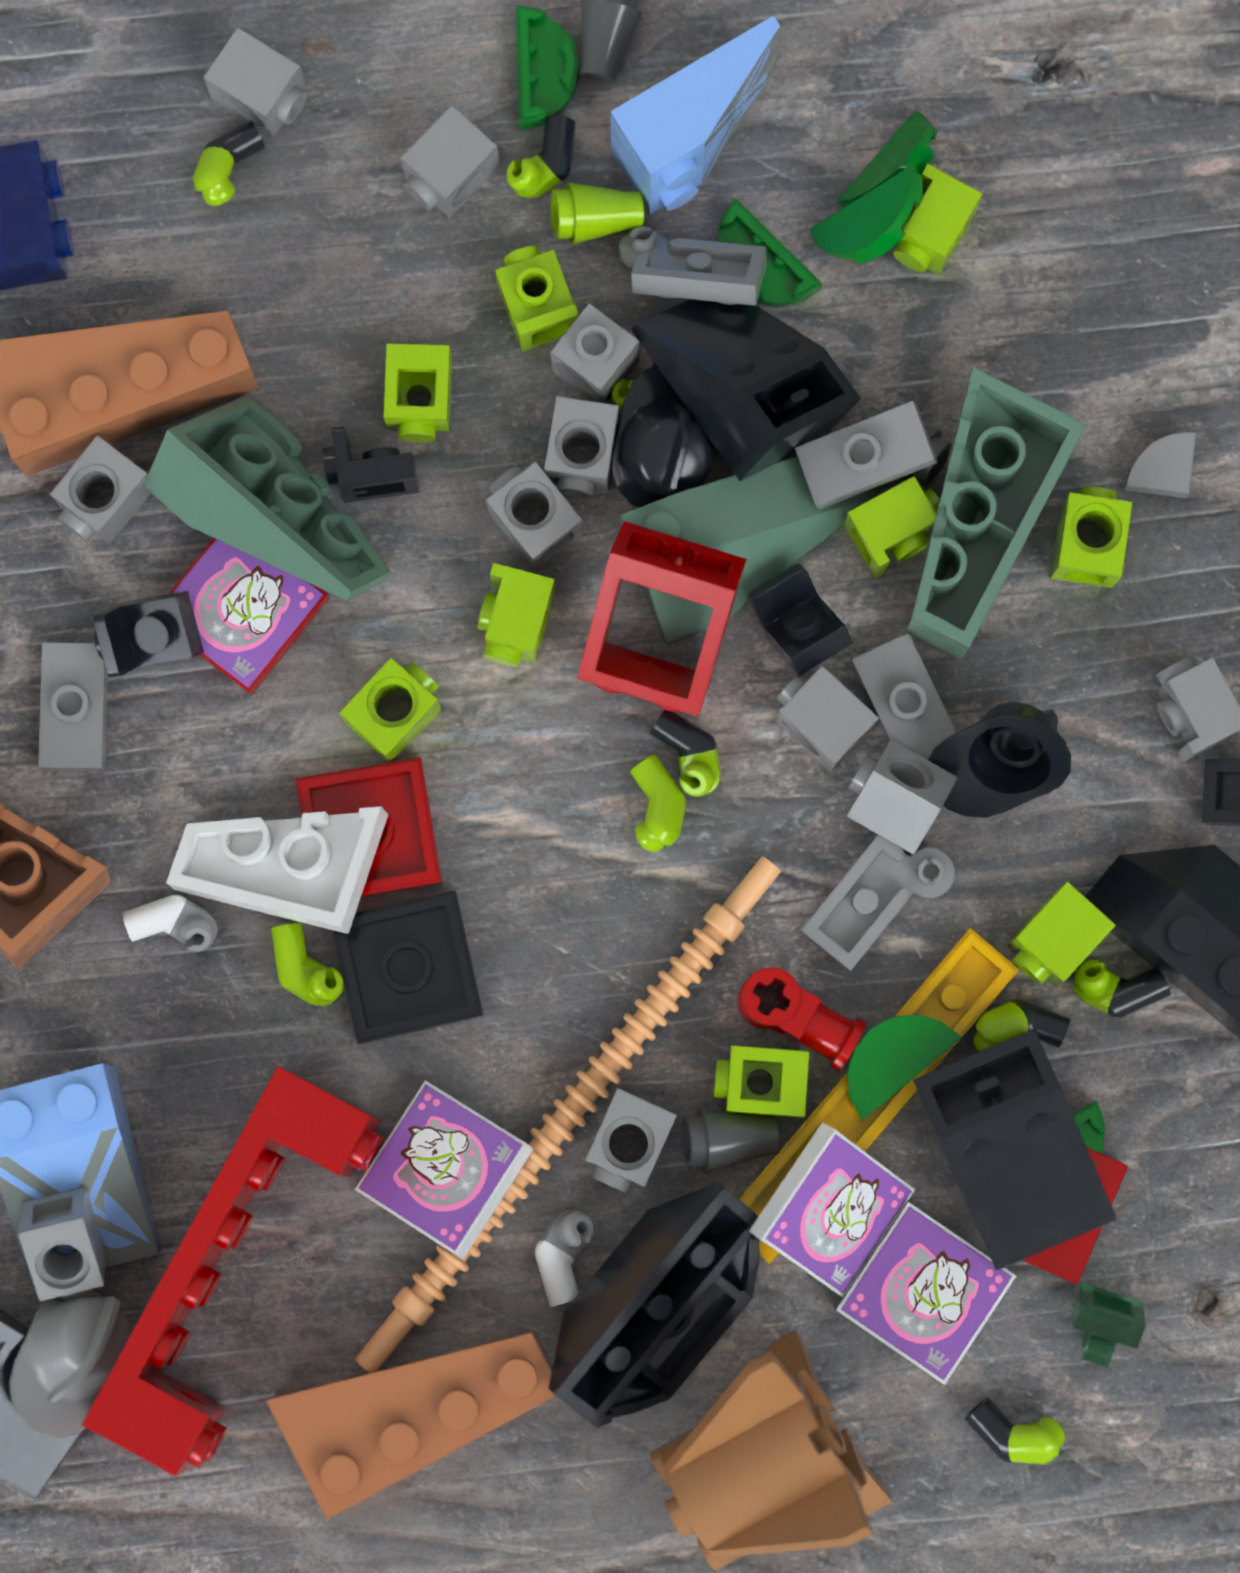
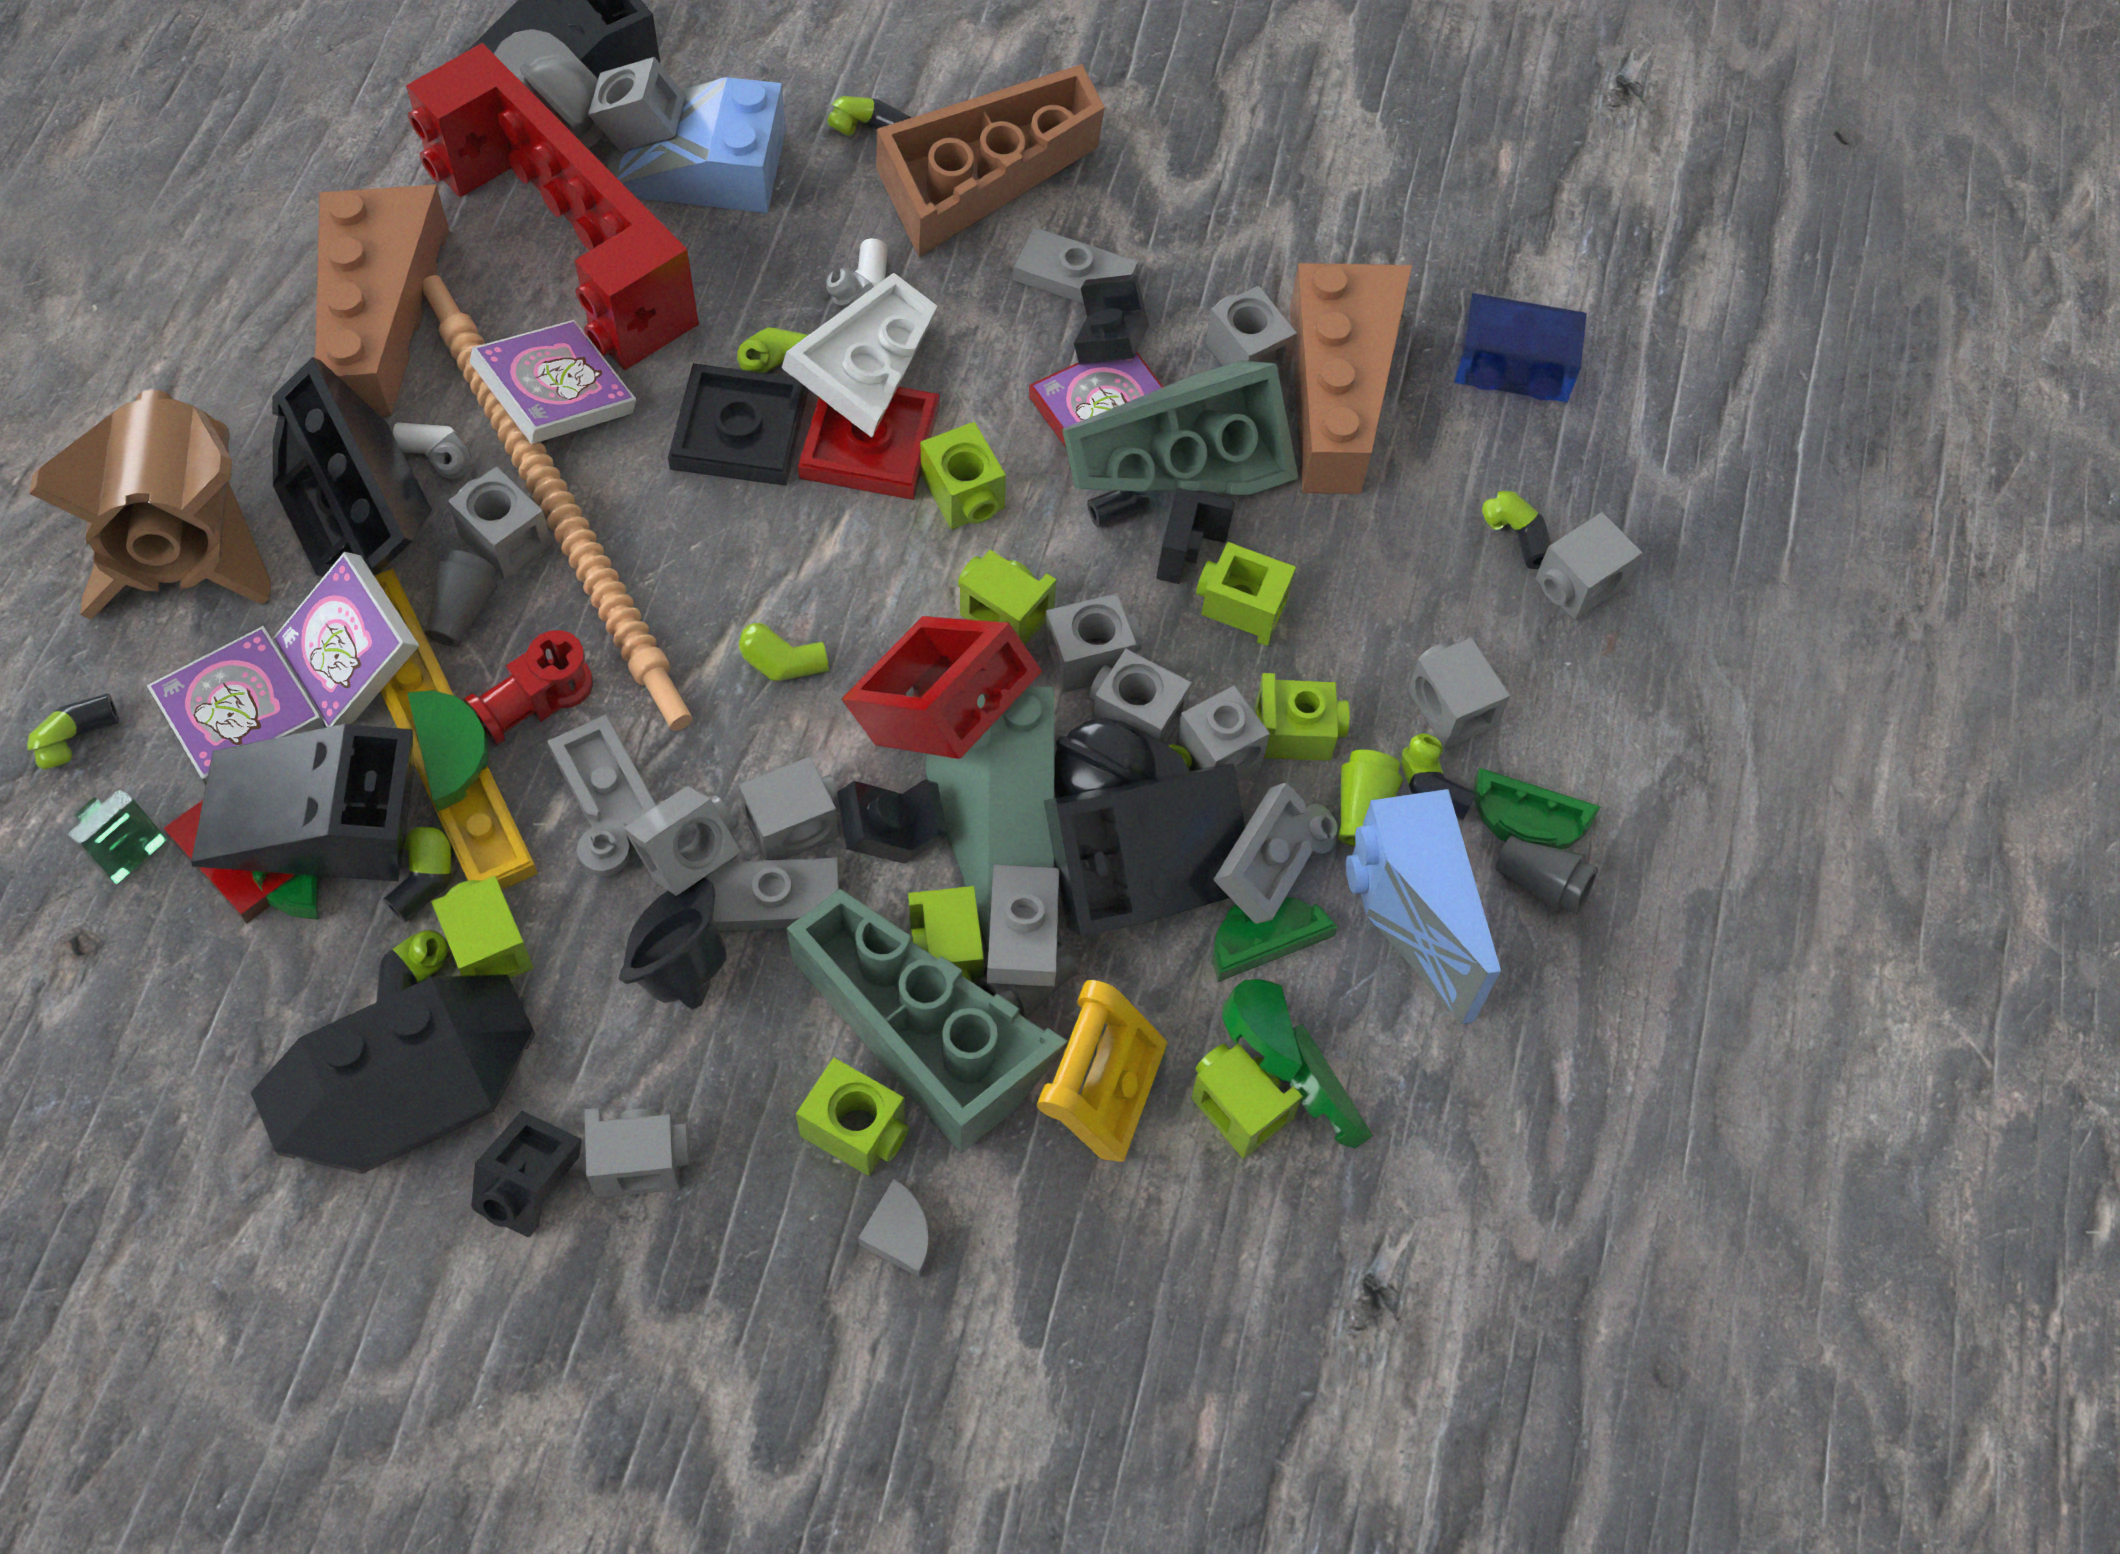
camera: 105 degrees right, 20 degrees down
arm [650,709,721,797] -> none
lime brick [714,1045,810,1119] -> none
none -> yellow plate [1037,980,1168,1162]

